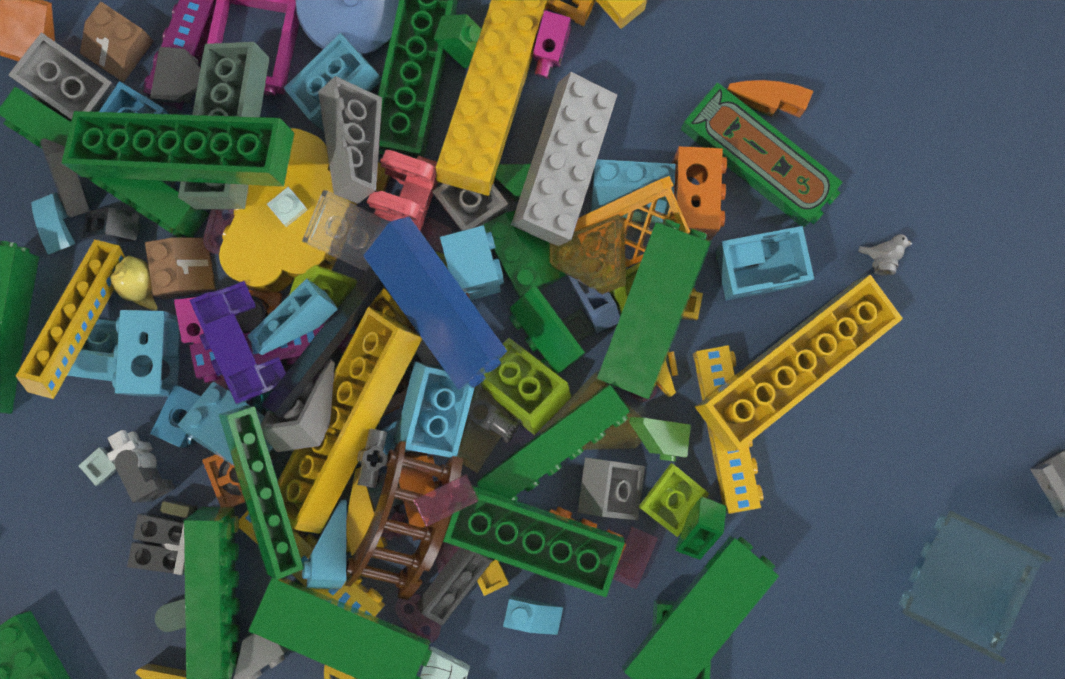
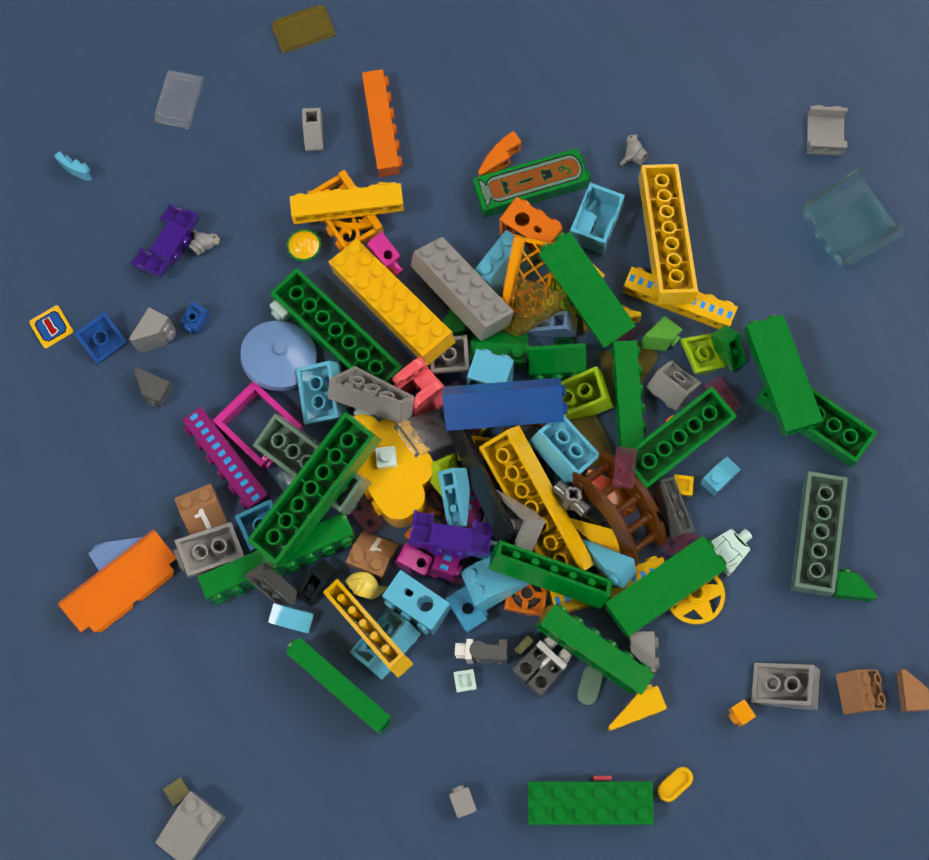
camera: 55 degrees left, 10 degrees down
dark grey slope [150,47,201,104] -> none
green slope [434,14,482,68] -> none
dark grey connector [468,399,521,443] -> none

